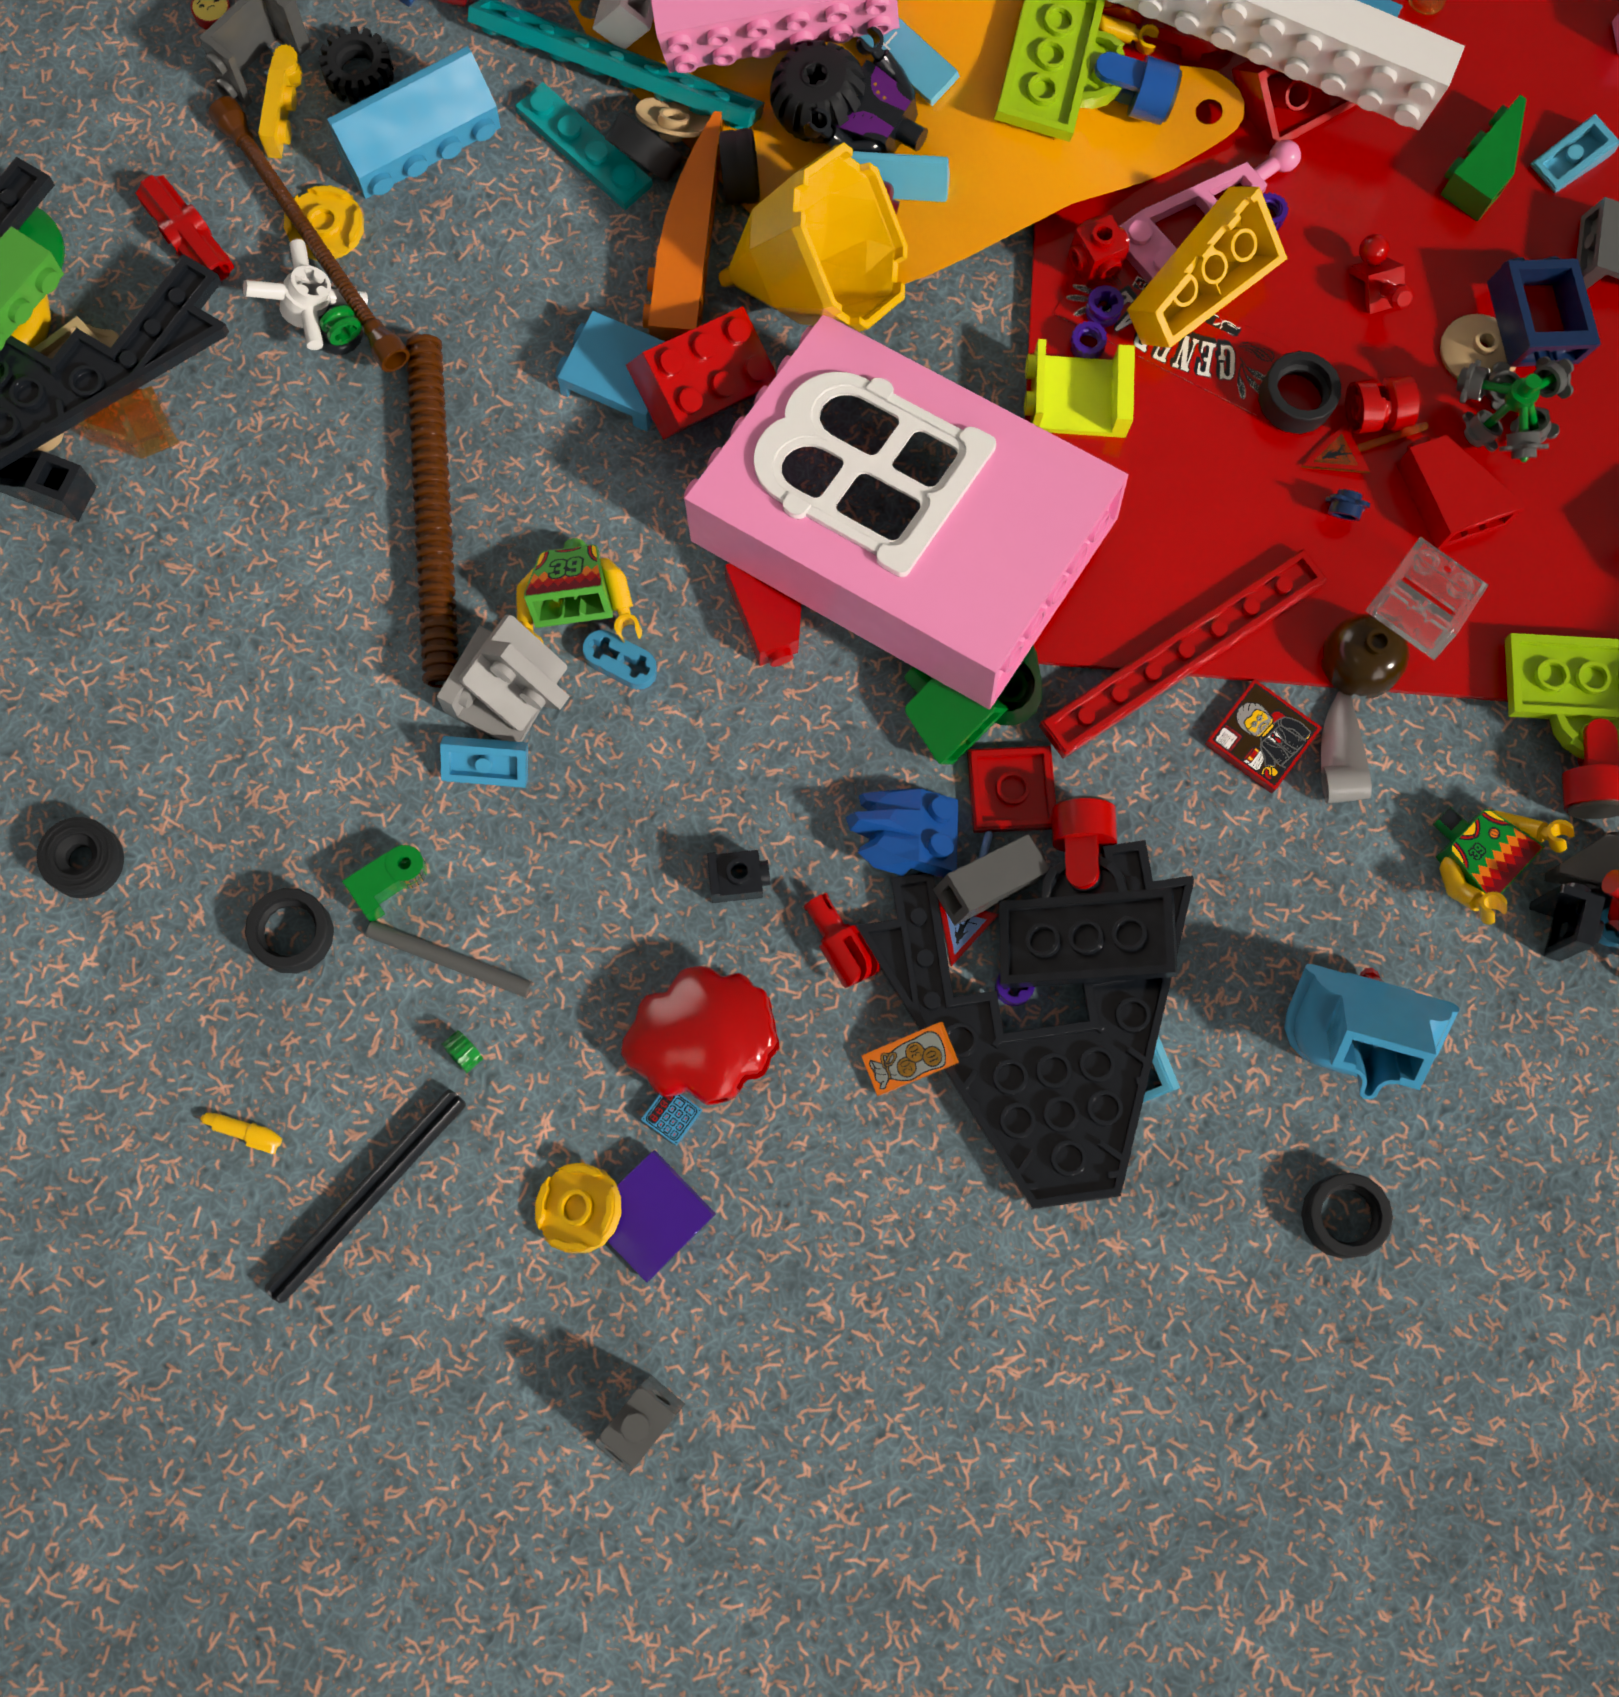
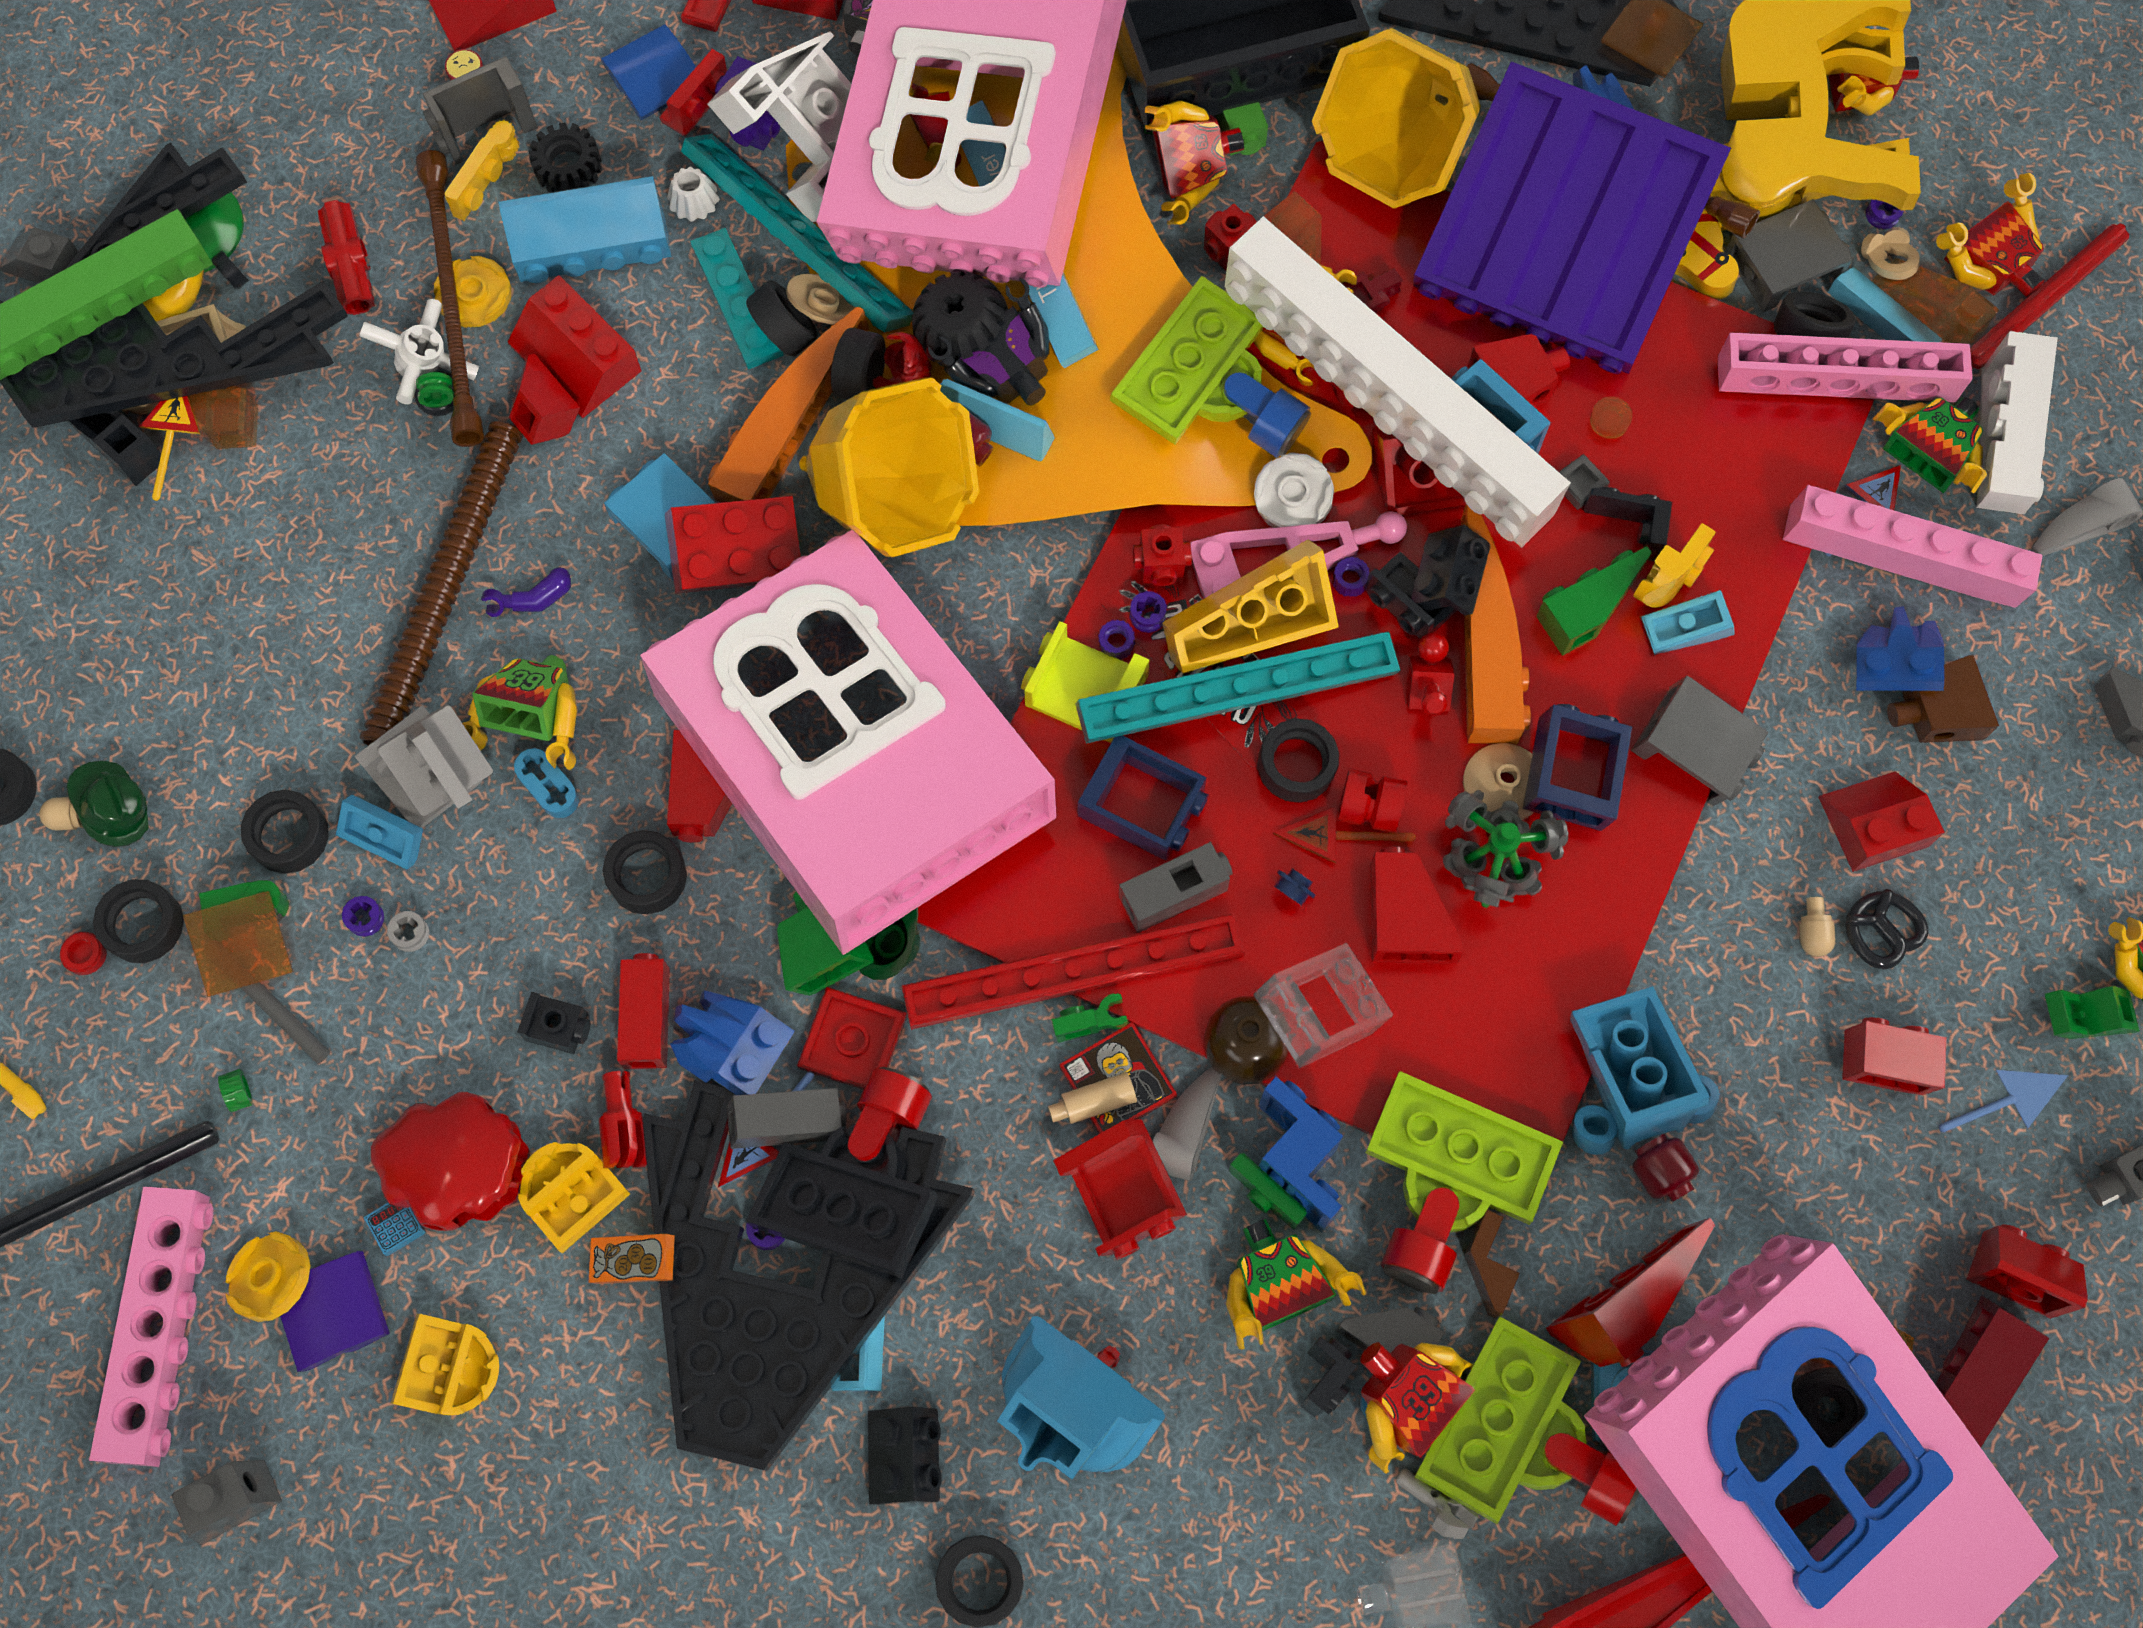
camera: 30 degrees right, 5 degrees down
none -> tan cylinder [39,797,82,831]
none -> red tile [60,932,107,975]
none -> dark green piece [66,761,149,847]
none -> bright pink brick [89,1187,213,1467]
none -> piece [139,396,200,501]
none -> clear orange piece [183,891,294,997]
none -> black tile [211,250,249,289]
none -> black tyre [241,789,329,874]
none -> dark purple bush [342,896,385,937]
none -> light grey bush [387,911,429,952]
none -> yellow slope [390,1314,499,1415]
none -> dark purple arm [481,567,571,617]
none -> red slope [508,275,642,419]
none -> red slope [509,353,580,445]
none -> yellow slope [518,1142,630,1253]
none -> black tyre [602,830,687,915]
none -> red brick [617,953,670,1069]
none -> white piece [667,166,720,222]
none -> black bracket [868,1406,942,1505]
none -> red hair [873,332,932,389]
none -> tan cylinder [1048,1072,1137,1124]
none -> green plate [1051,994,1128,1043]
none -> red panel [1053,1119,1187,1260]
none -> teal plate [1075,632,1400,744]
none -> dark blue window [1078,735,1209,861]
none -> dark grey brick [1119,842,1233,933]
none -> green plate [1229,1153,1307,1230]
none -> white tile [1254,453,1334,528]
none -> blue bracket [1258,1077,1343,1233]
none -> black bracket [1365,552,1457,639]
none -> black bracket [1411,524,1490,616]
none -> orange slope [1461,504,1531,744]
none -> black bracket [1584,487,1672,562]
none -> yellow slope [1633,523,1716,608]

